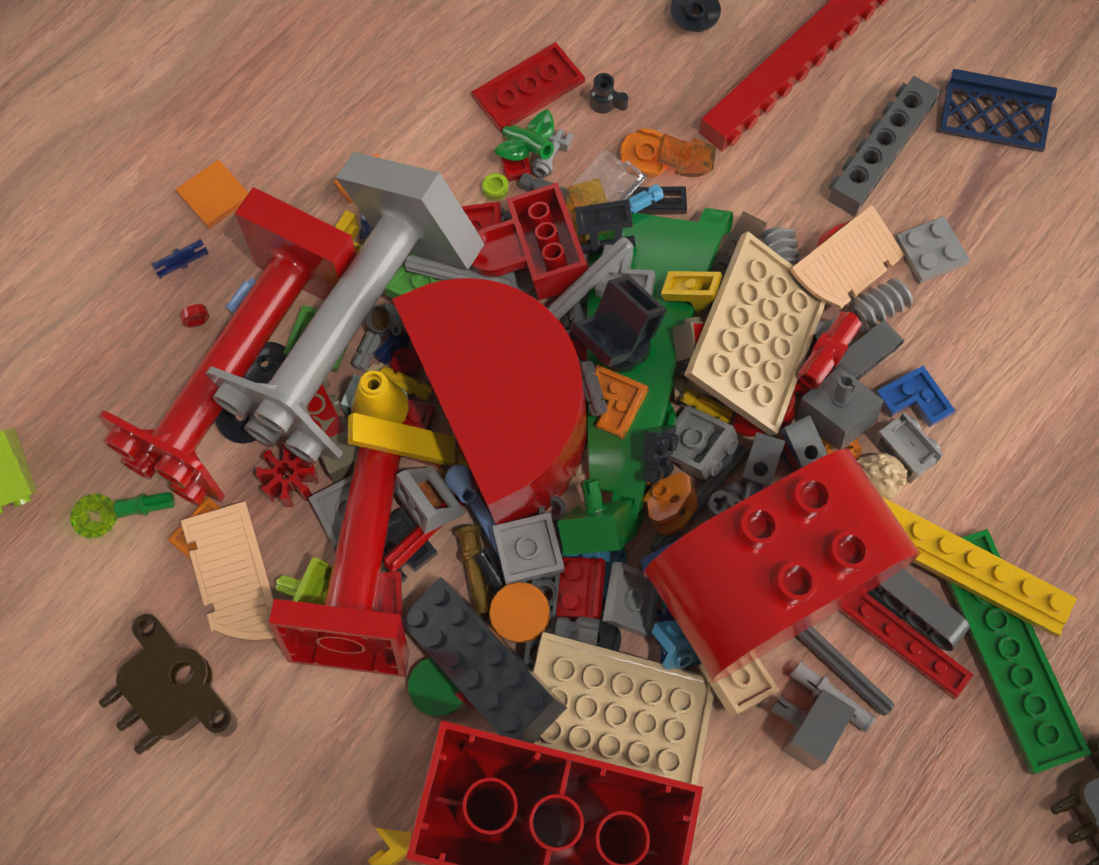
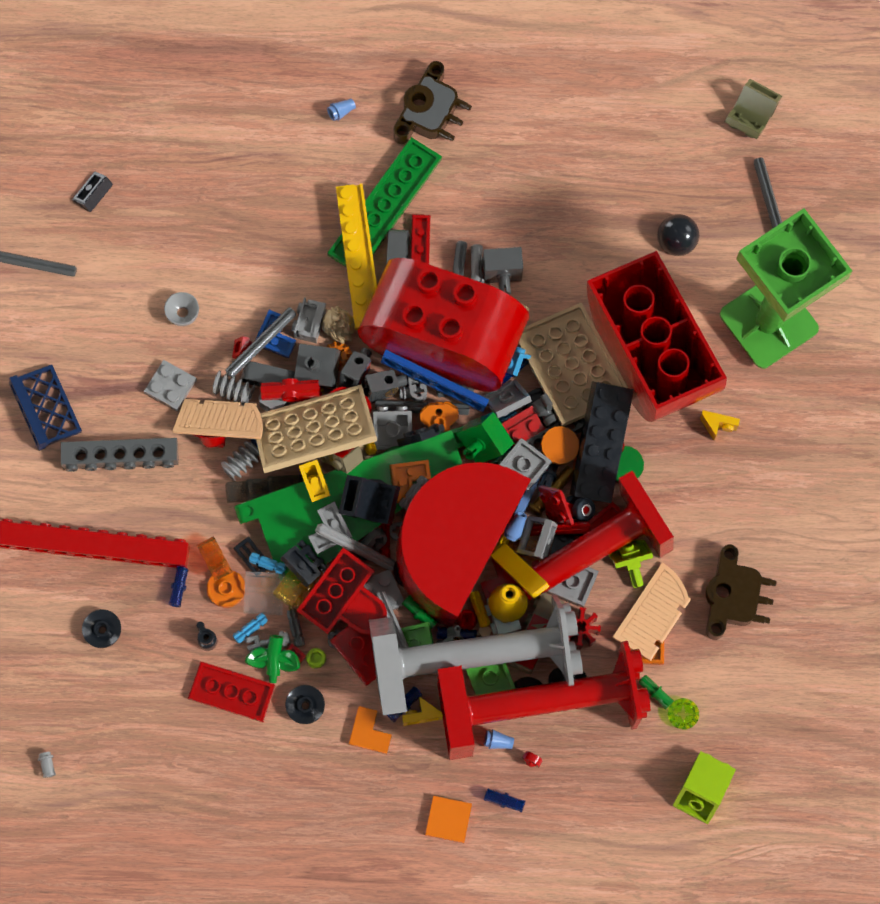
camera: 130 degrees left, 5 degrees up
none -> light grey piece [164,292,199,326]
none -> clear blue pin [169,566,189,607]
none -> dark grey axle [225,307,296,378]
none -> red tile [232,336,253,359]
none -> dark azure axle [233,613,268,643]
none -> black dish [285,685,325,724]
none -> red plate [538,485,595,526]

